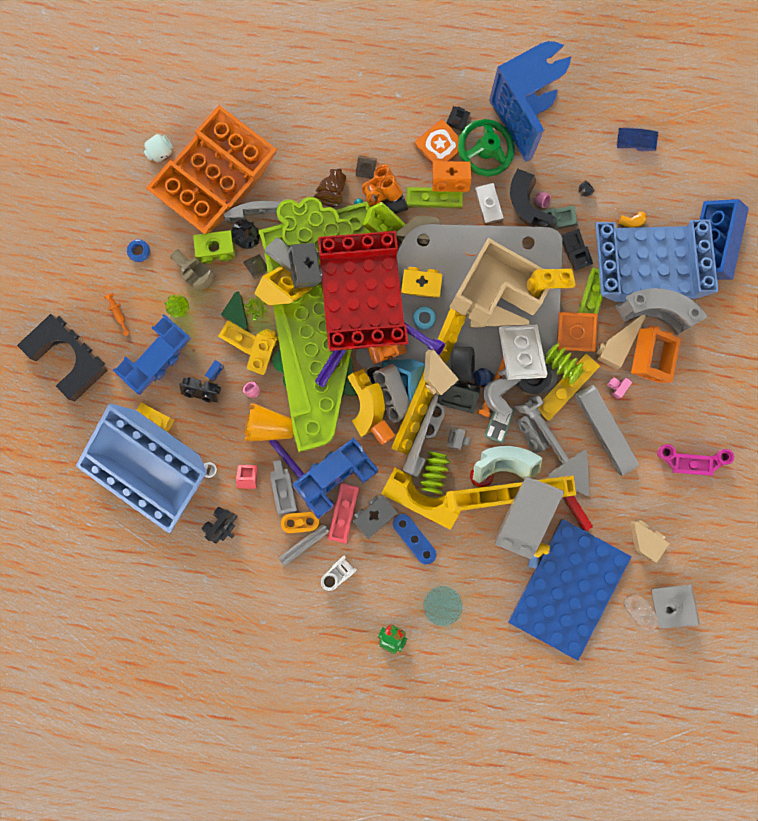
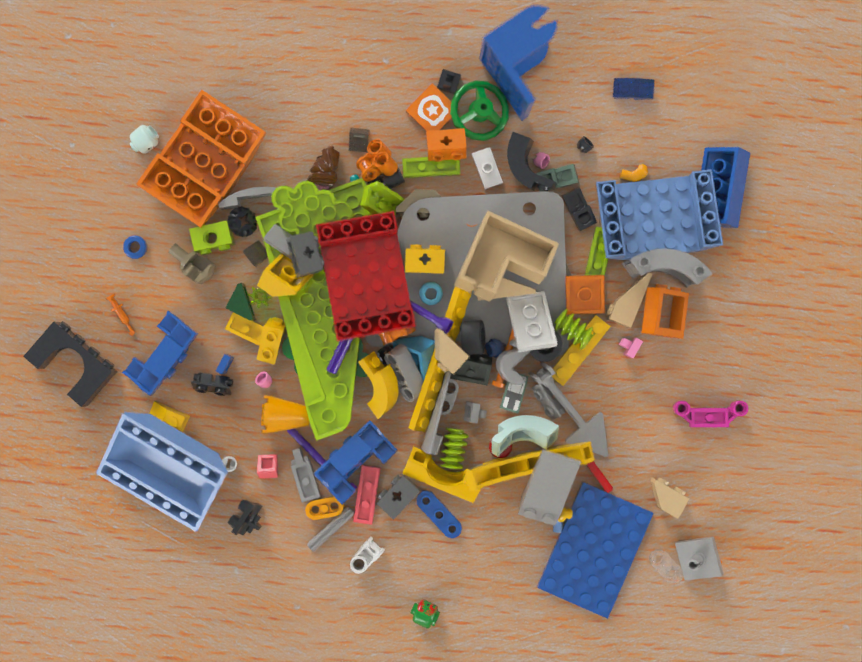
camera: 15 degrees left, 5 degrees up
clear neon green gear [165,294,189,318] -> none
orange piece [370,420,396,446] -> none
clear light blue tile [424,586,462,626] -> none
yellow bracket [527,269,576,298] -> none
light grey beam [575,385,639,476] -> none

